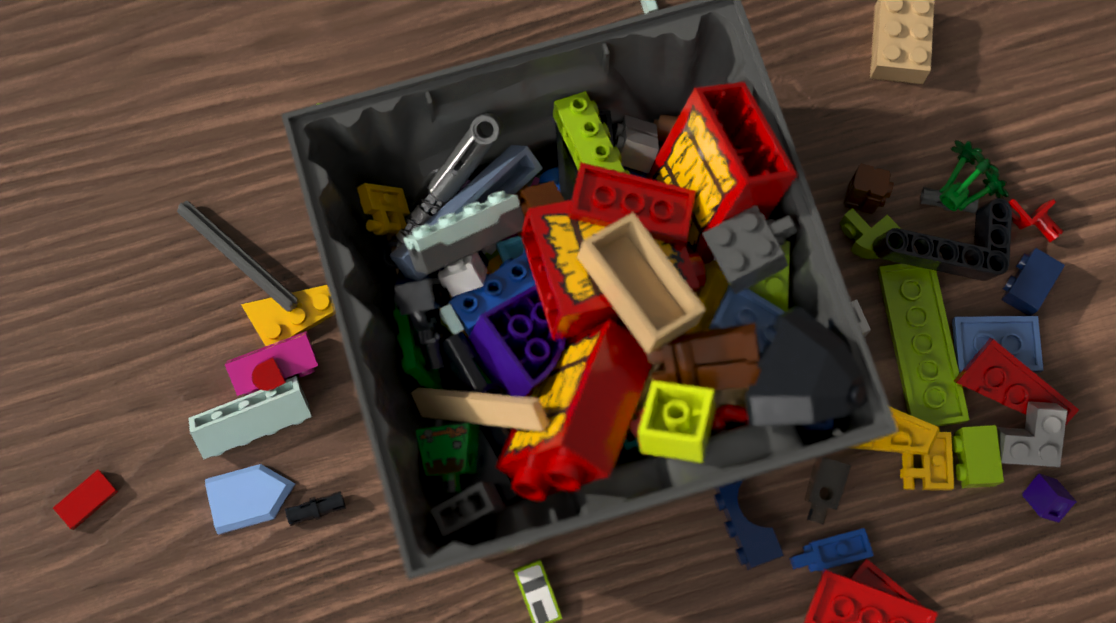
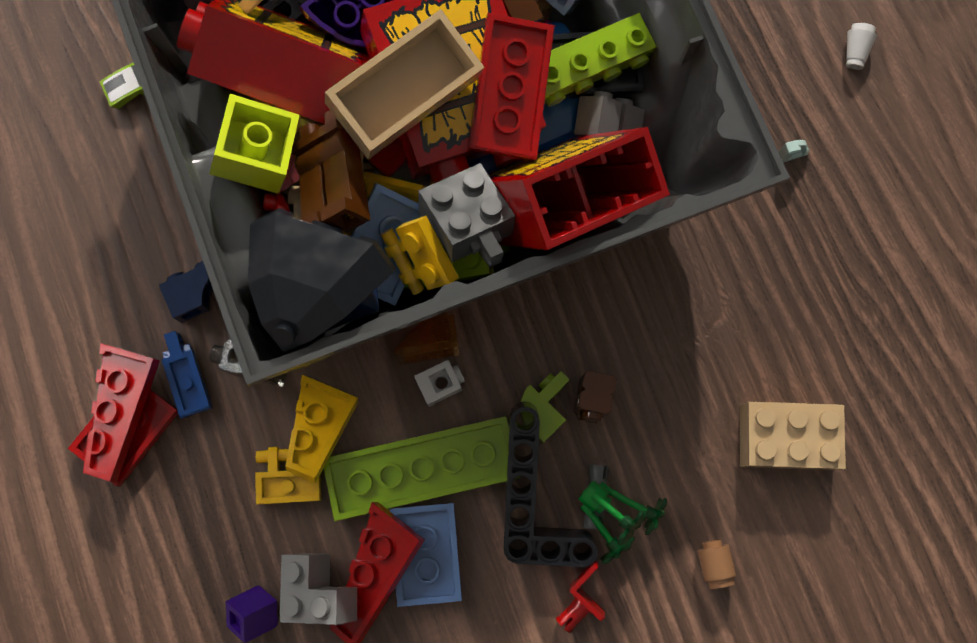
camera: 85 degrees right, 5 degrees up
lime brick [952,425,1004,488] -> none
dark blue brick [1001,248,1065,316] -> none
none -> yellow plate [380,216,459,295]
none -> medium nougat brick [697,539,736,589]

